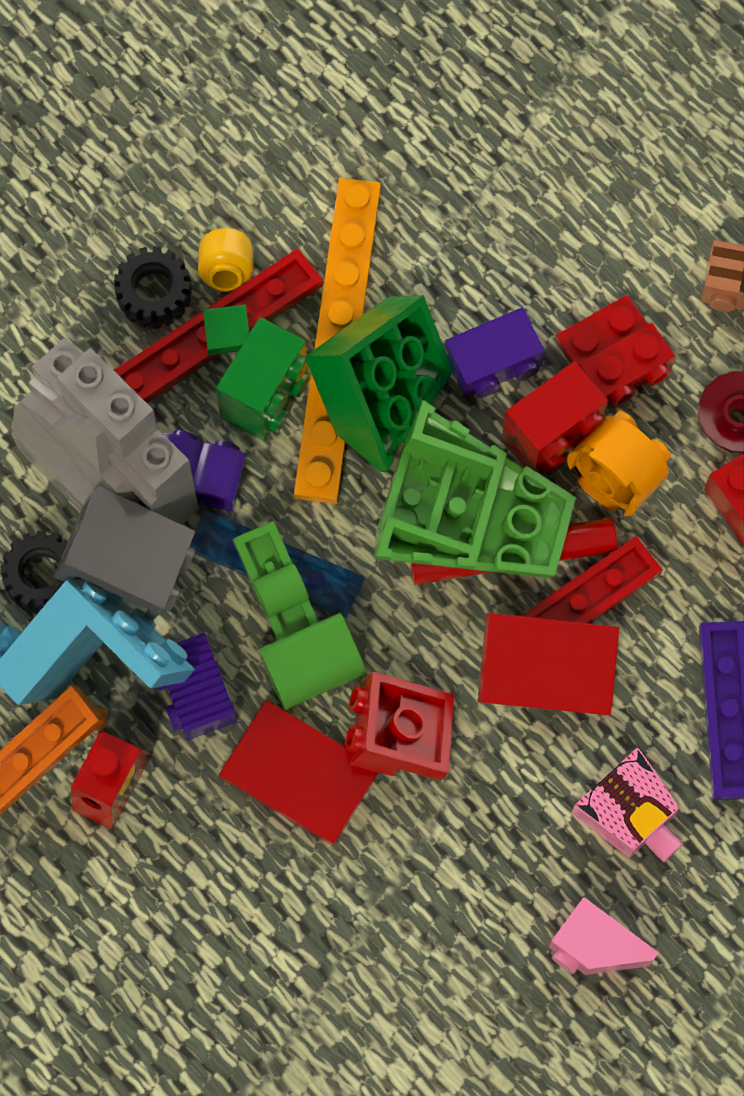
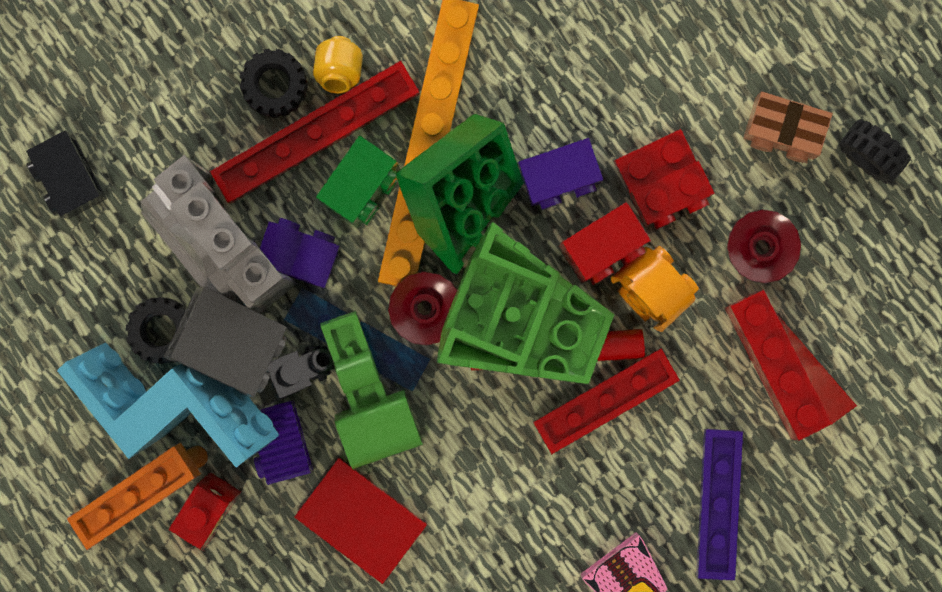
camera: 10 degrees right, 15 degrees up
green tile [203,305,249,355] -> none
red plate [345,671,454,781] -> none
red tile [478,613,619,716] -> none
none -> black brick [258,345,335,407]
none -> dark red dish [388,271,457,346]

